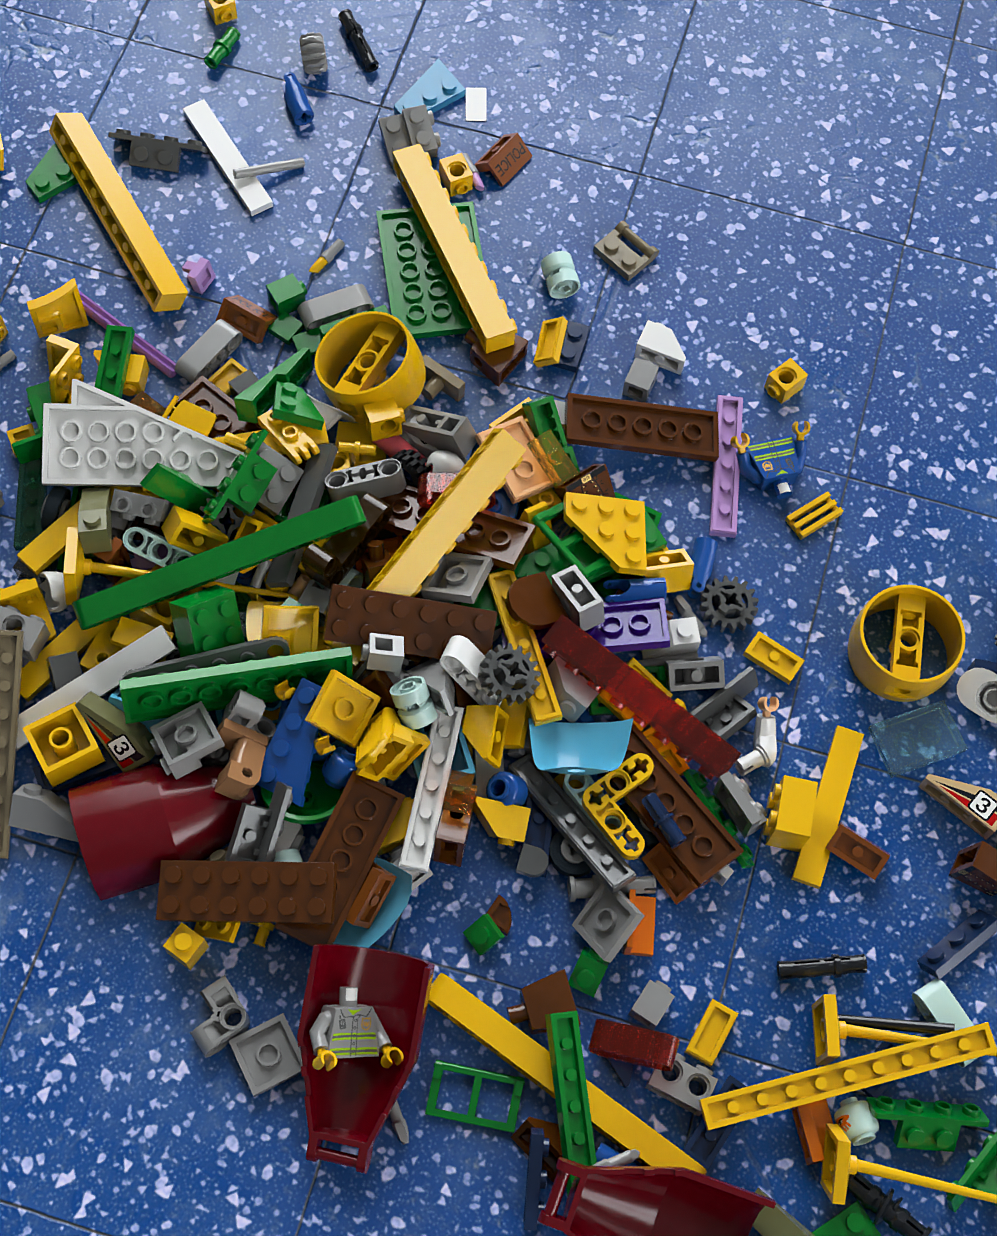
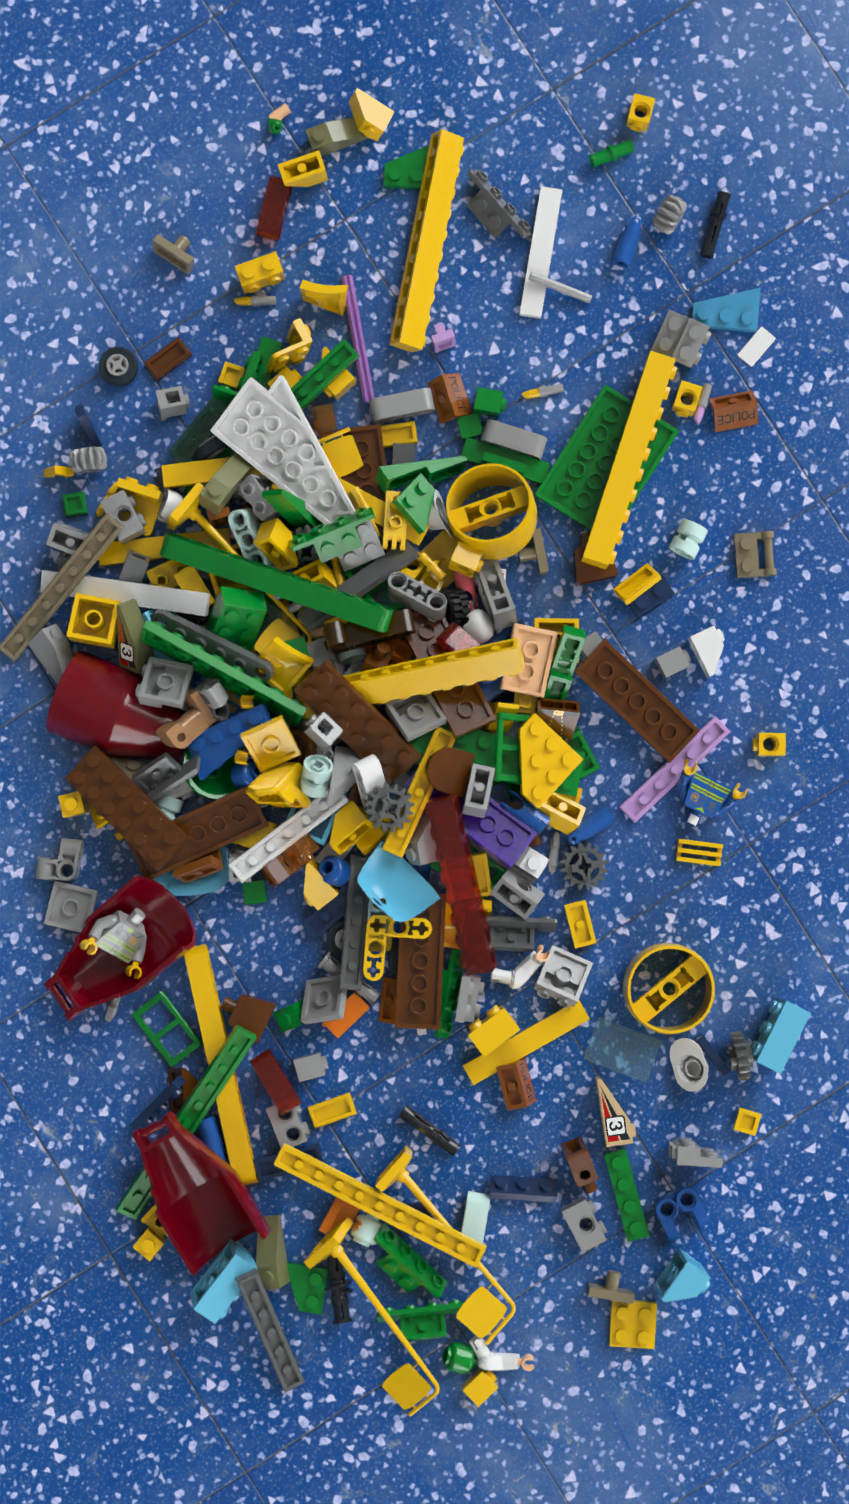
camera: 50 degrees right, 20 degrees up
green plate [463,913,505,956] -> none
reddish brown tile [486,894,512,936] -> none
dark grey tile [516,843,548,877] -> none
clear yellow plate [527,429,580,489] -> none
light grey piece [593,1149,640,1166] -> none
dark blue axle [641,792,687,849] -> none
black bar [838,1014,955,1035] -> none
none -> green tile [242,880,268,905]
none -> light grey plate [533,945,593,1008]

